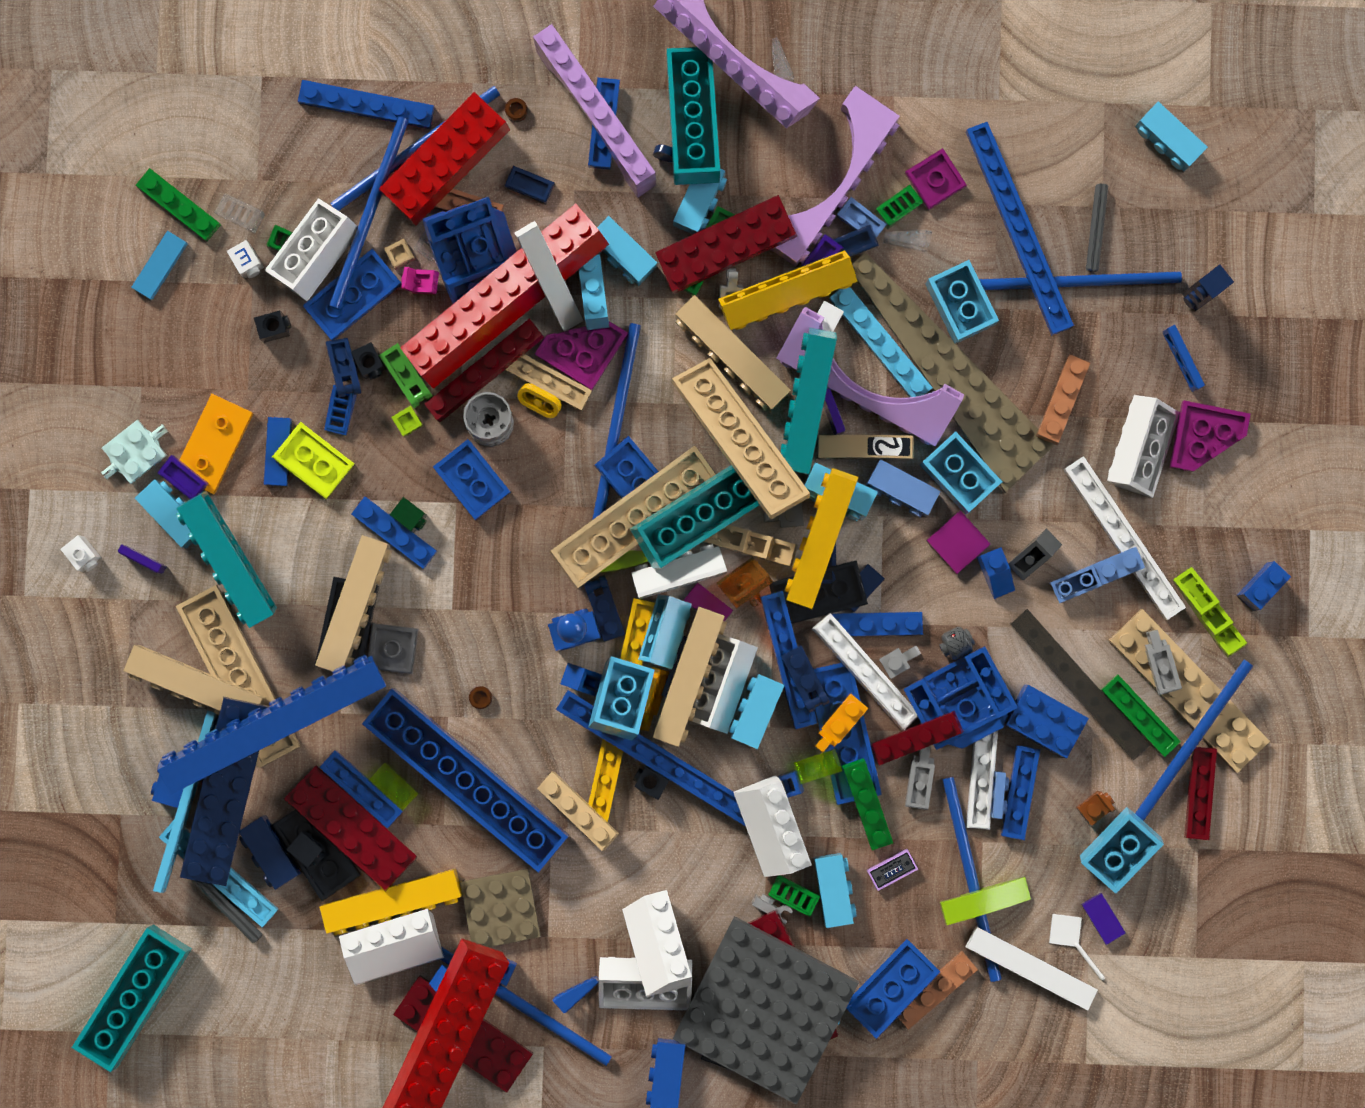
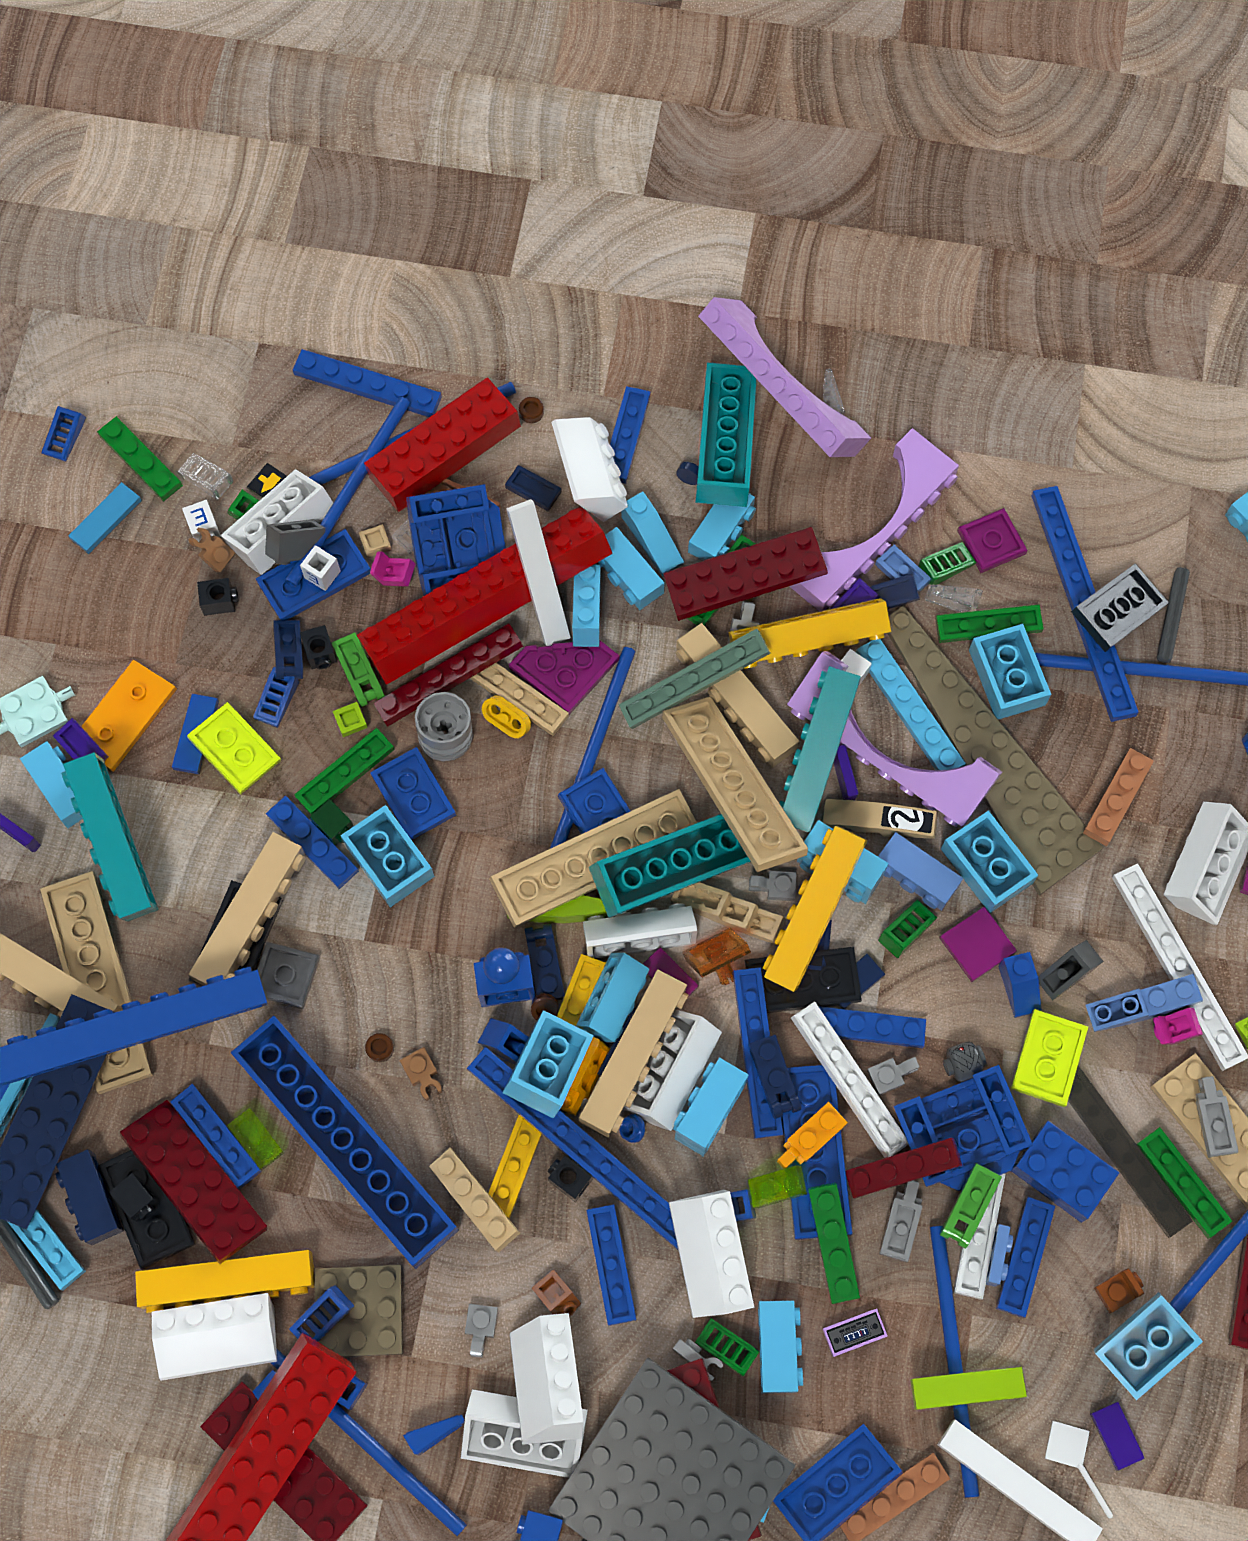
camera: 10 degrees right, 15 degrees down
lavender arch [533,24,656,198] -> none
none -> blue slope [41,406,86,462]
none -> medium nougat plate [188,527,235,573]
none -> black sticker [247,463,287,497]
none -> dark grey slope [265,520,325,565]
none -> blue slope [289,1285,354,1342]
none -> green plate [294,728,395,815]
none -> white brick [300,545,340,591]
none -> medium azure brick [341,805,435,907]
none -> medium nougat plate [399,1047,442,1101]
none -> light grey plate [465,1304,498,1358]
none -> reddish brown tile [531,993,558,1020]
none -> dark orange bracket [532,1269,581,1317]
none -> white slope [551,417,628,522]
none -> blue plate [586,1204,636,1326]
none -> sand green plate [619,629,771,729]
none -> blue plate [619,1114,645,1143]
none -> medium azure slope [621,492,684,576]
none -> green slope [878,899,938,958]
none -> green plate [935,604,1044,643]
none -> bright green plate [939,1163,1002,1249]
none -> neon yellow tile [1011,1009,1088,1107]
none -> plate [1071,564,1169,652]
none -> dark pink bracket [1153,1008,1203,1045]

